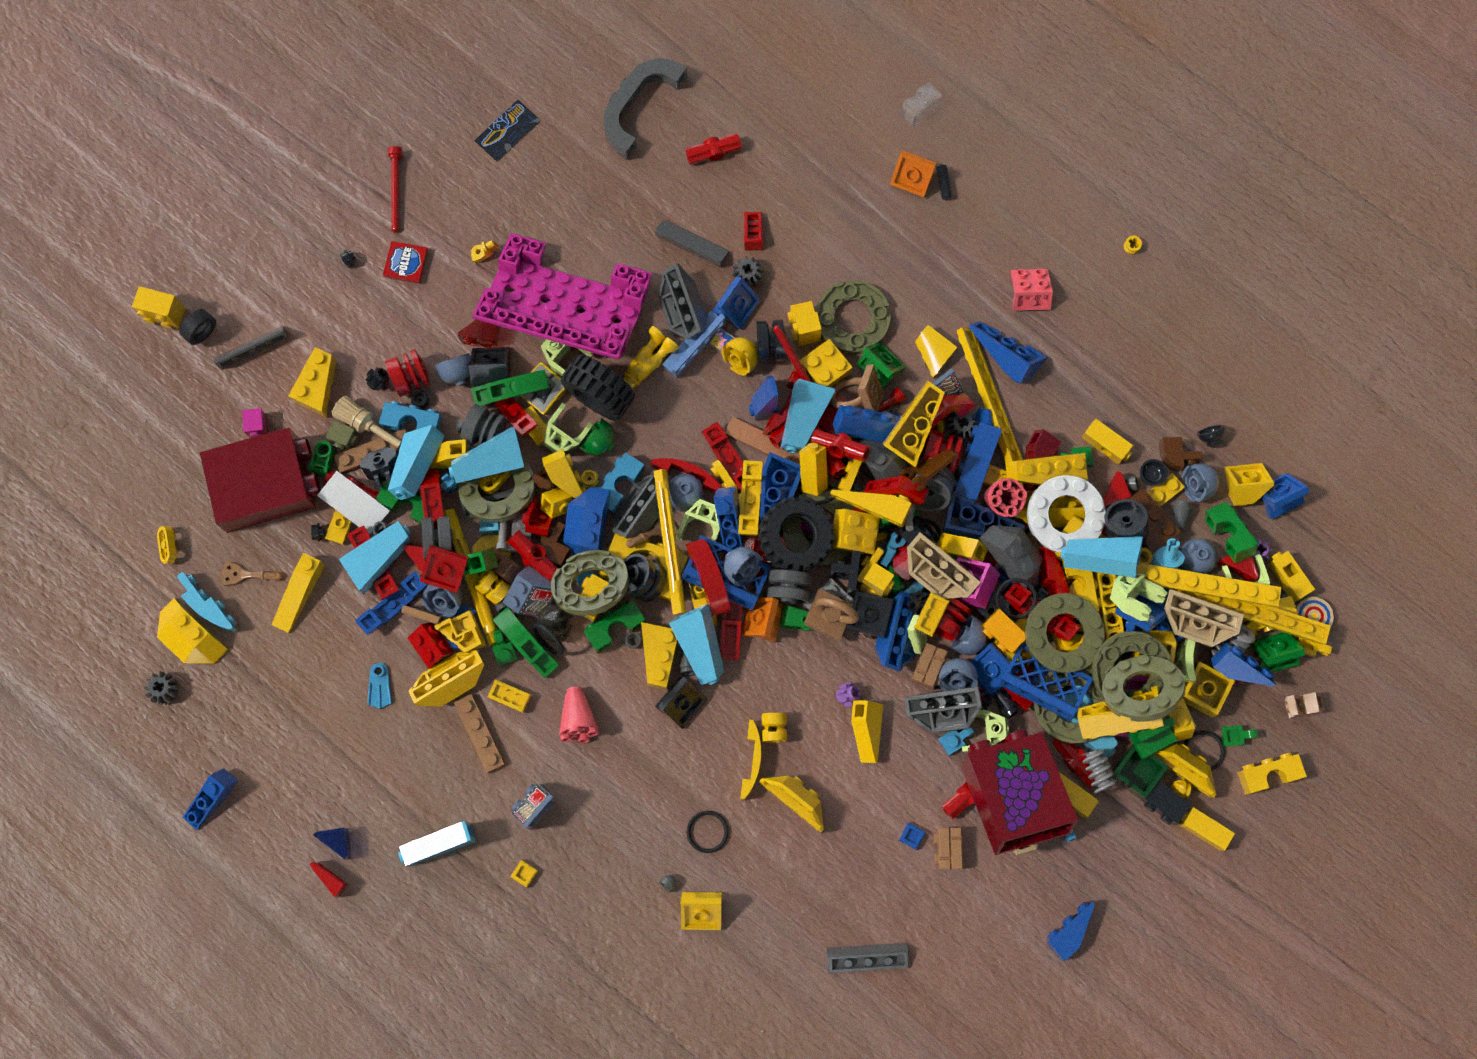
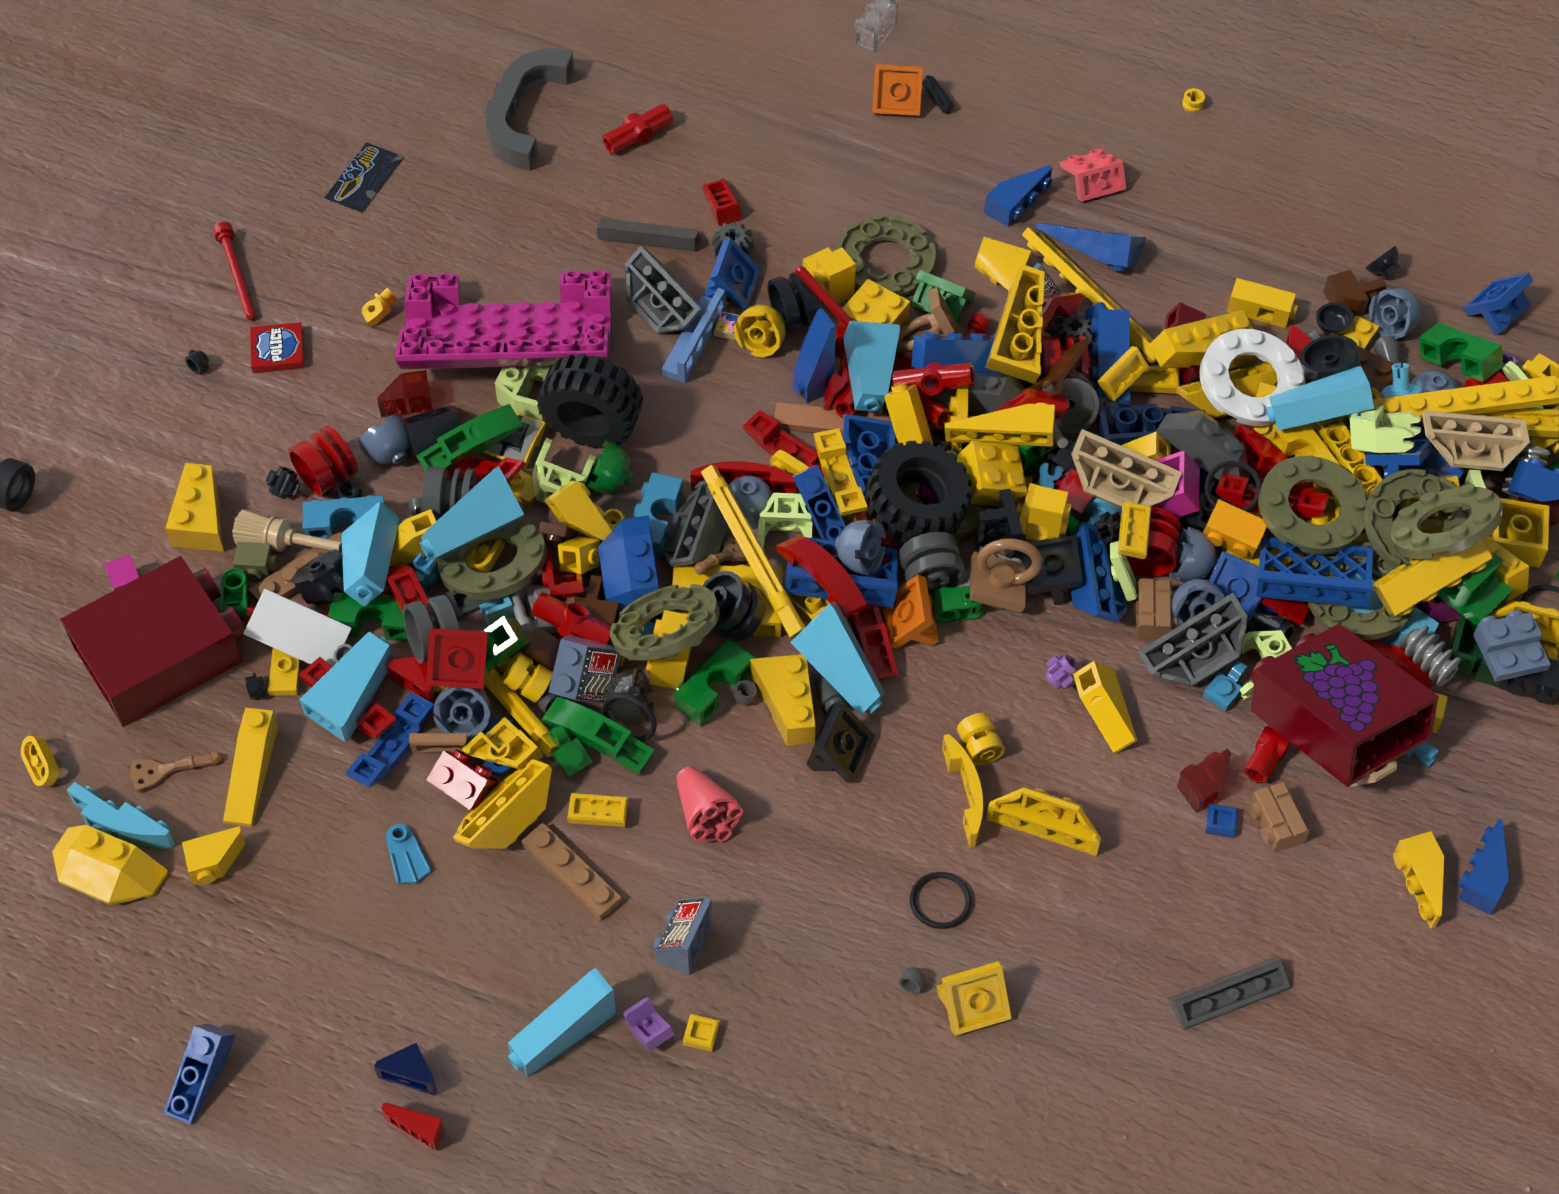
camera: 20 degrees left, 20 degrees down
dark grey gear [144,671,179,705] -> none
dark grey slope [214,326,288,369] -> none
yellow piece [623,326,679,388] -> none
coral cone [984,478,1027,517] -> none
yellow slope [1224,463,1274,506] -> none
none -> yellow slope [182,826,246,885]
none -> medium lavender bracket [623,997,674,1052]
none -> blue slope [984,165,1053,227]
none -> yellow plate [1098,346,1149,402]
none -> clear red slope [1177,749,1231,813]
none -> yellow slope [1393,831,1444,929]
none -> sand blue plate [1474,610,1551,682]

